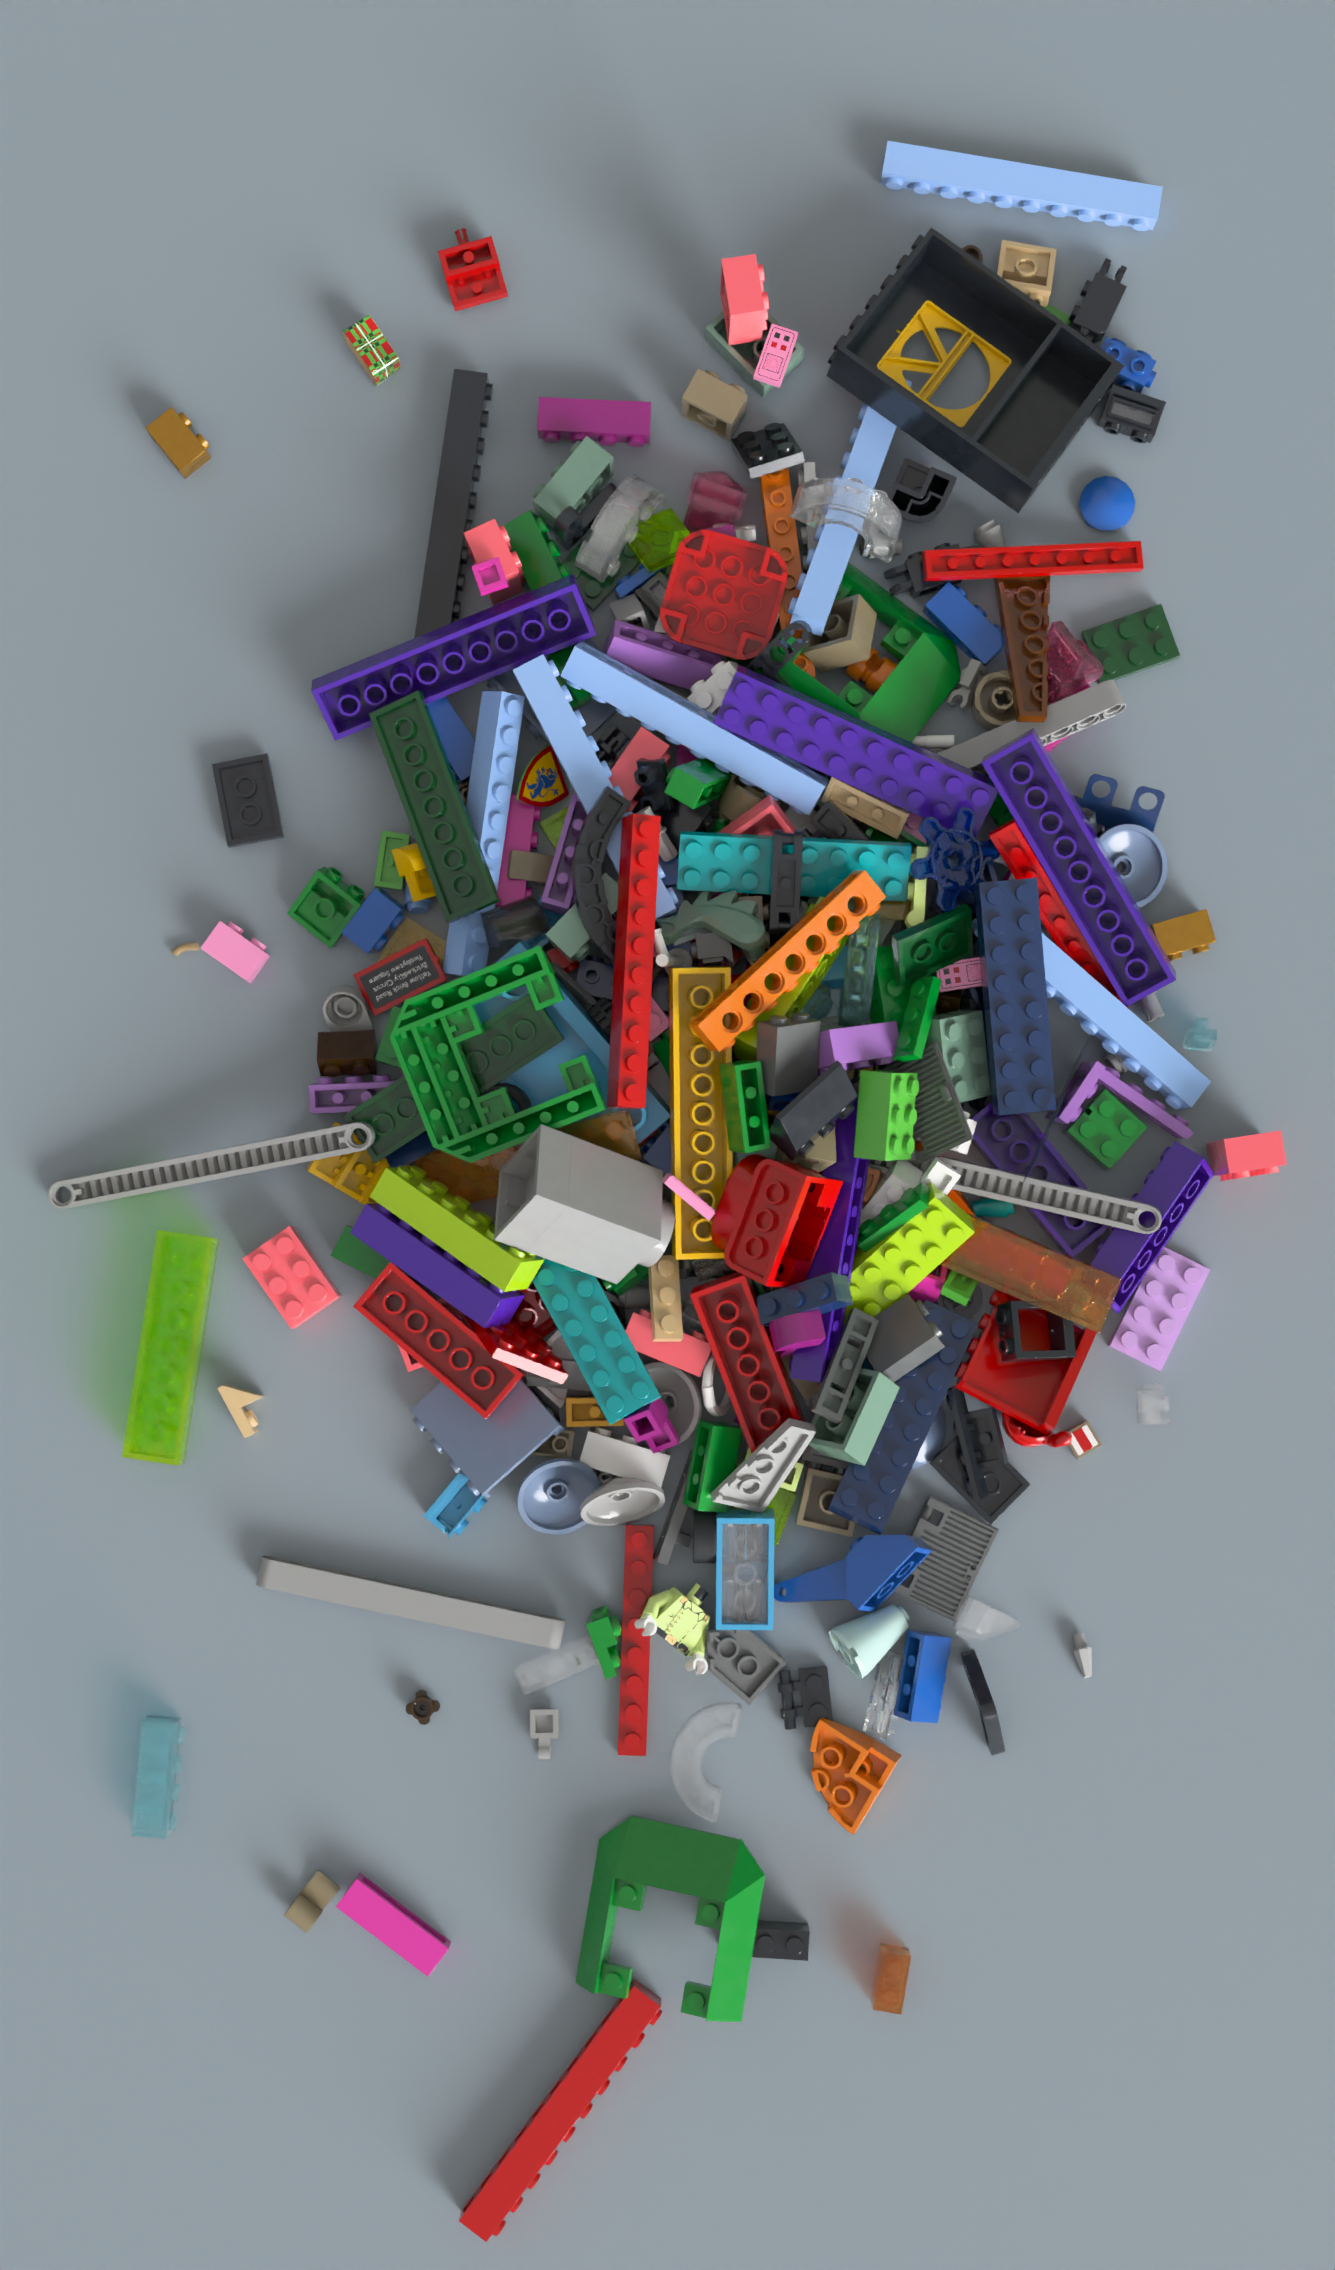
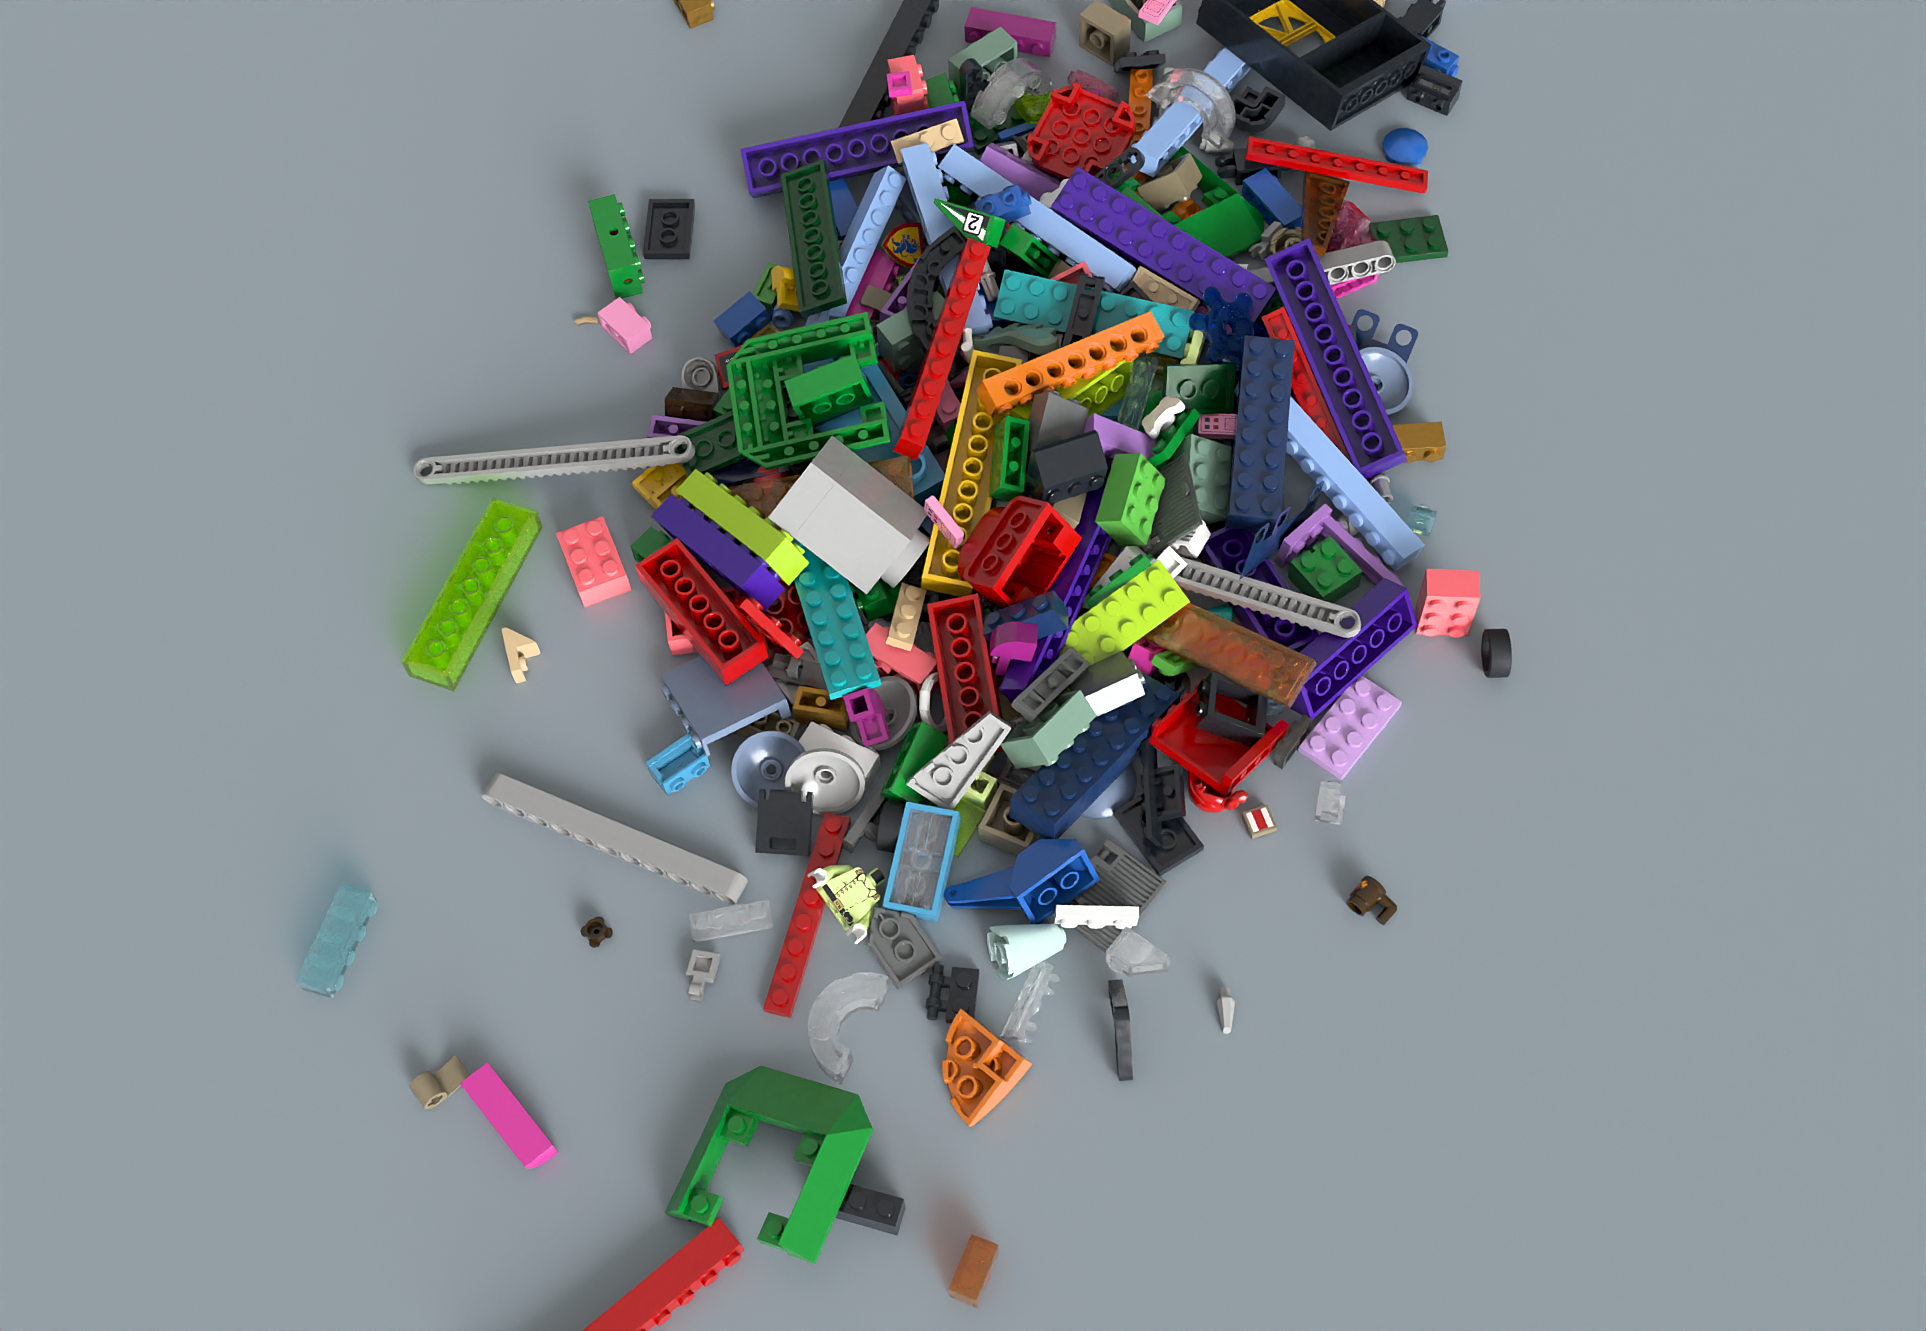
camera: 15 degrees right, 25 degrees down
green plate [287,867,366,949] -> none
green plate [586,1605,622,1679] -> none
blue brick [893,1630,951,1723] -> none
none -> green brick [588,194,645,299]
none -> black container [755,789,814,856]
none -> green brick [784,354,874,425]
none -> tan plate [891,118,964,165]
none -> slope [934,198,1006,248]
none -> blue brick [975,185,1032,224]
none -> white plate [1054,905,1139,929]
none -> white piece [1142,396,1185,439]
none -> clear smoke plate [1273,714,1313,769]
none -> dark brown piece [1346,876,1397,925]
none -> black tyre [1481,628,1512,678]

